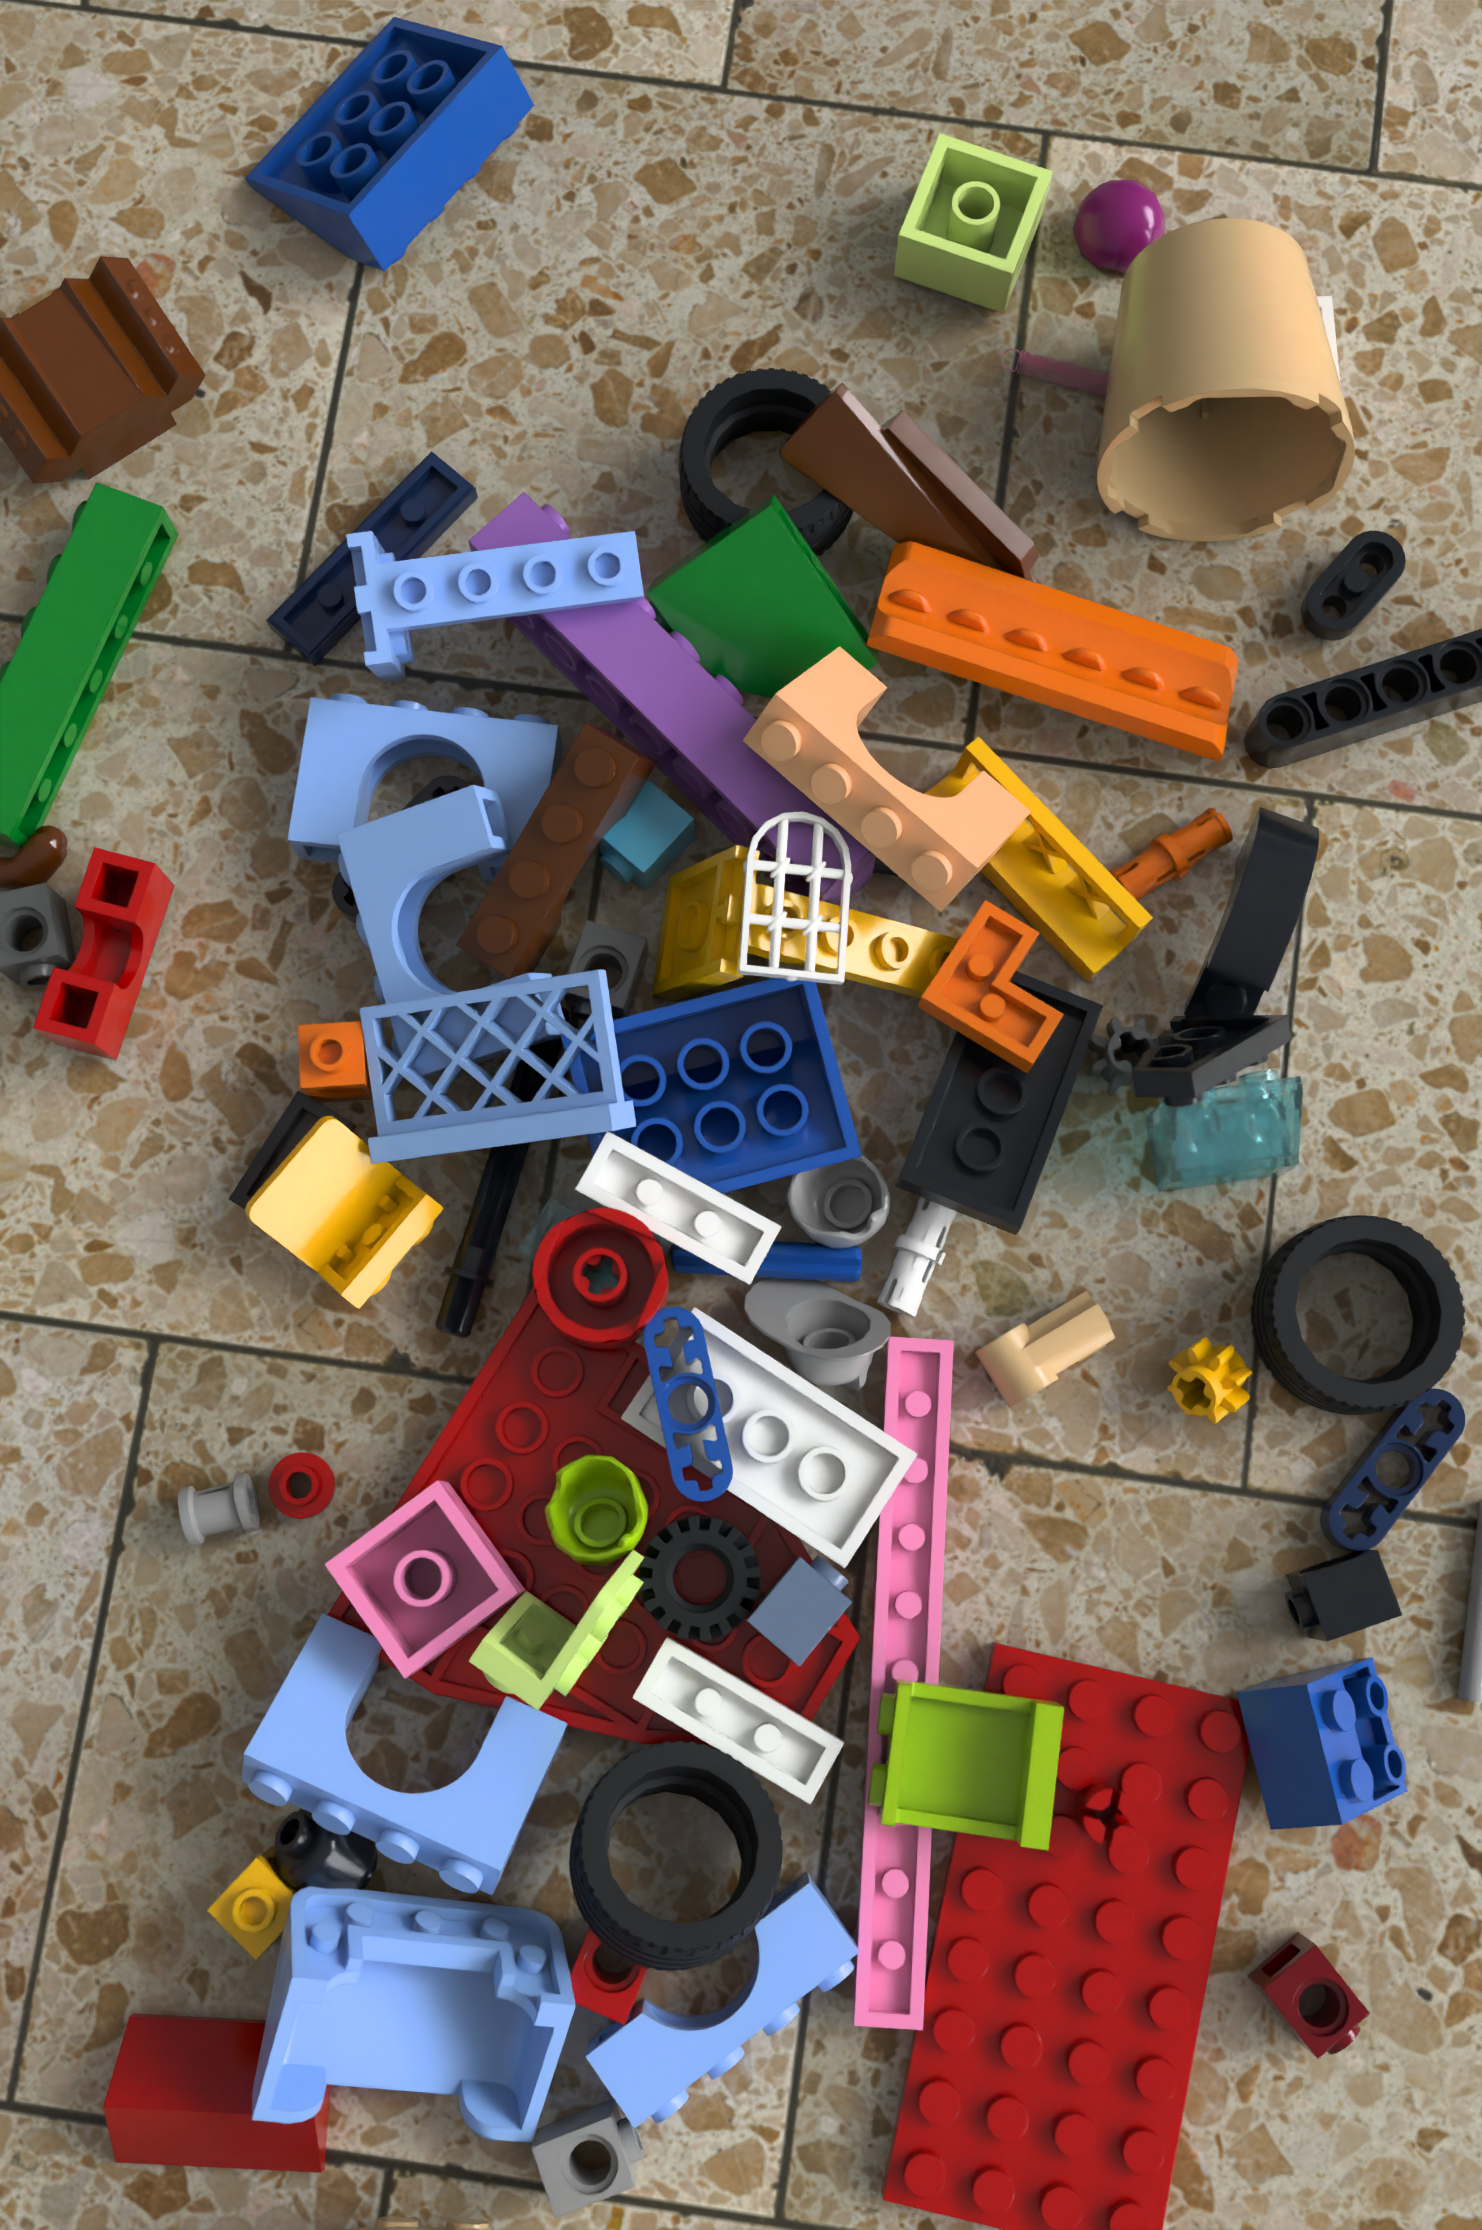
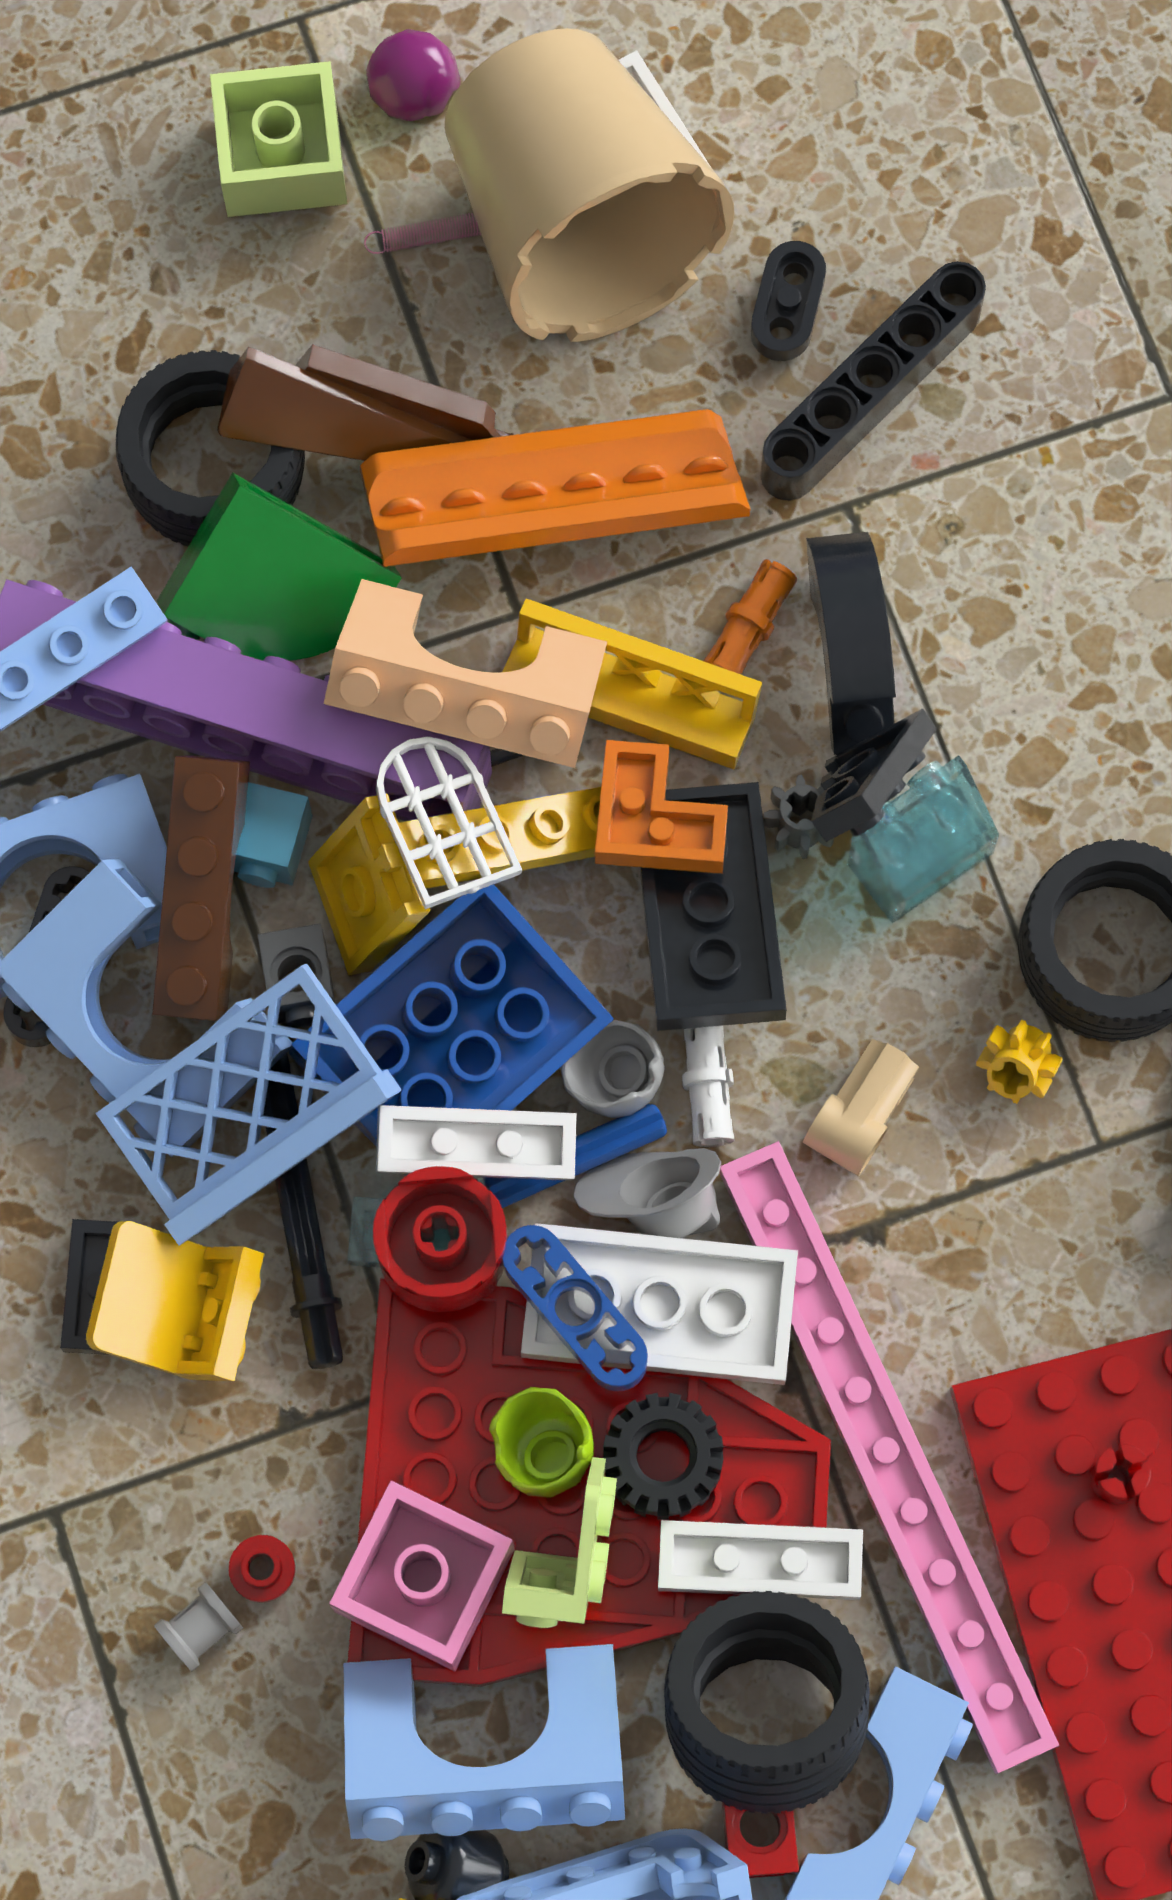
camera: 25 degrees left, 5 degrees down
orange brick [298,1021,373,1103] -> none
sand blue brick [746,1555,852,1667] -> none
lime panel [868,1678,1064,1851] -> none

